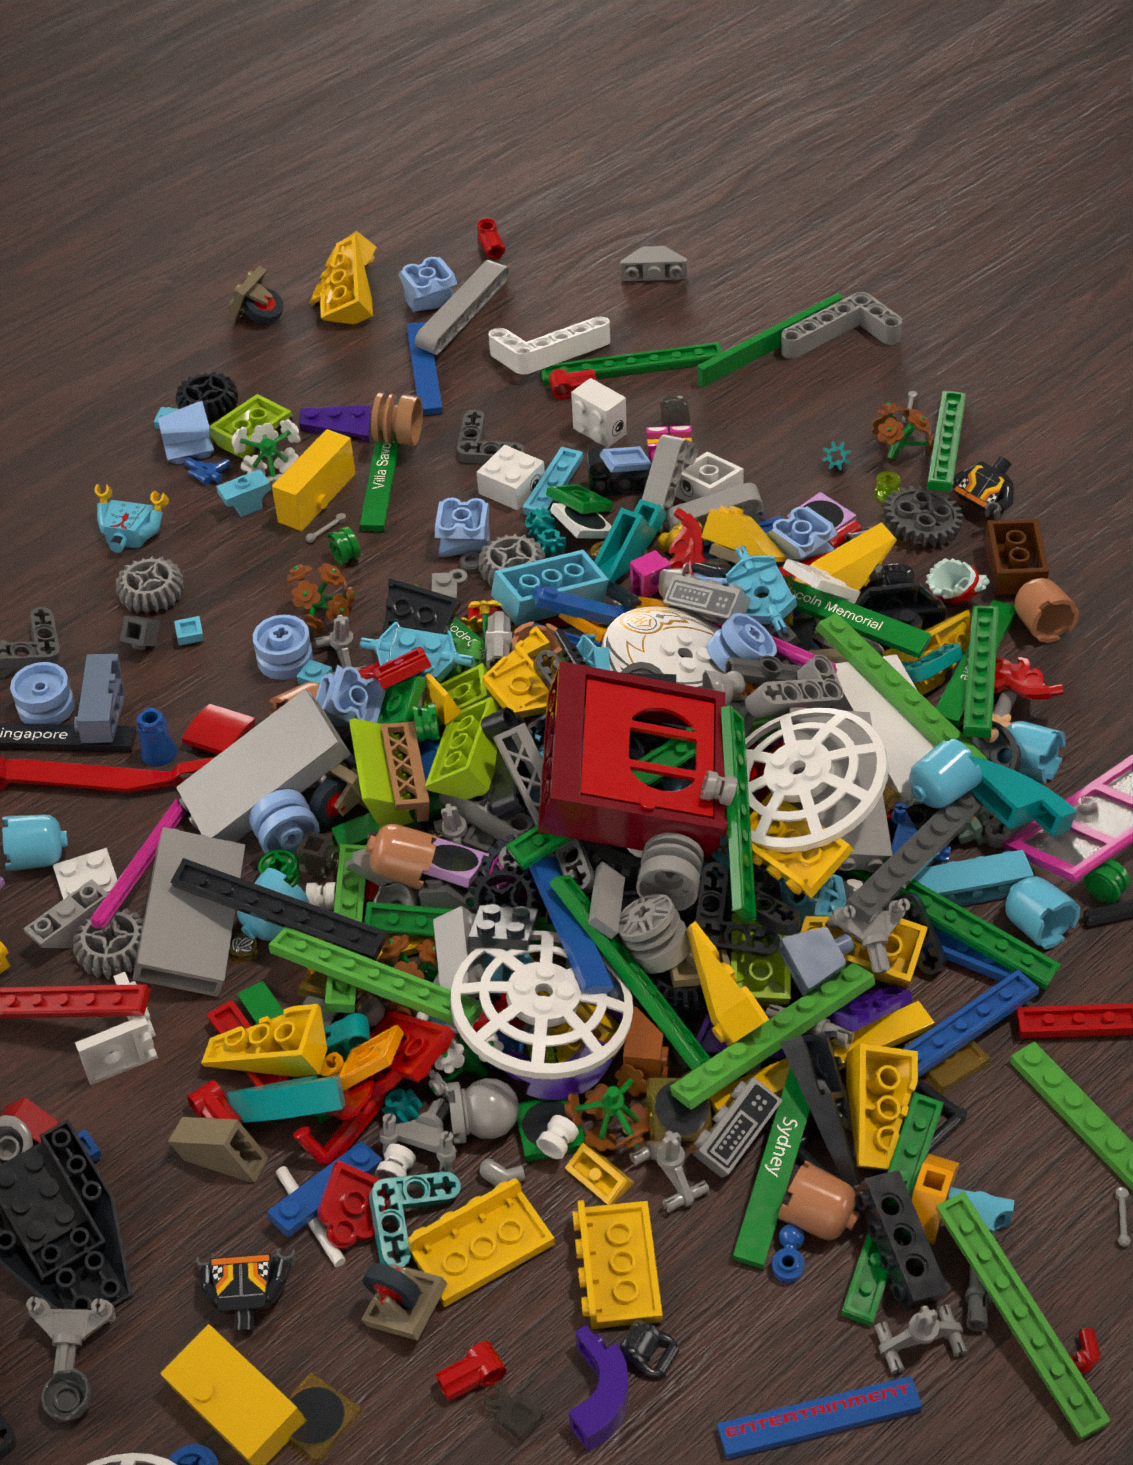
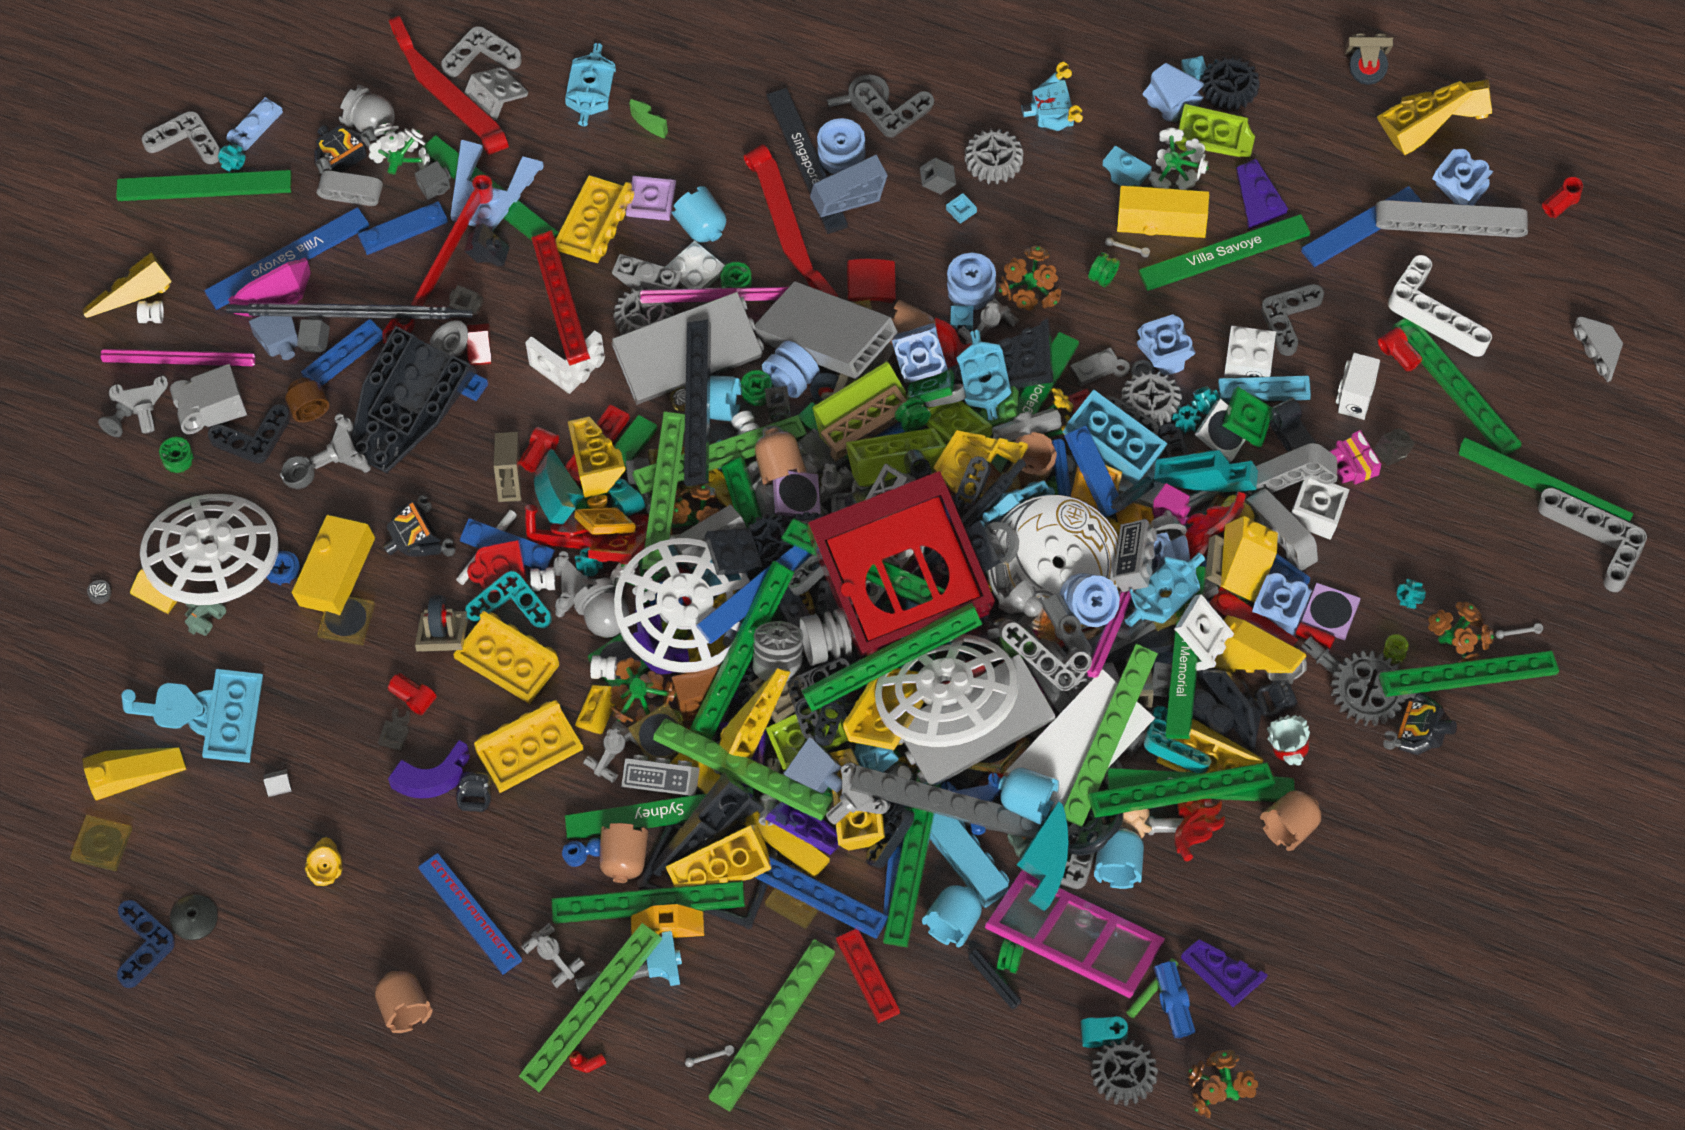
camera: 65 degrees right, 15 degrees up
blue plant [137,708,178,767] -> none
blue piece [185,457,231,486] -> none
medium nougat wheel [371,392,423,446] -> none
red plate [373,646,432,690] -> none
yellow slope [425,673,461,724] -> none
light grey arm [480,1159,526,1186] -> none
light grey tile [588,862,625,939] -> none
light blue tile [600,446,652,473] -> none
black piece [691,558,732,578] -> none
light grey wheel [700,770,737,806] -> none
black brick [855,1170,949,1312] -> none
reddish brown brick [985,519,1049,595] -> none
none -> green wheel [721,262,752,288]

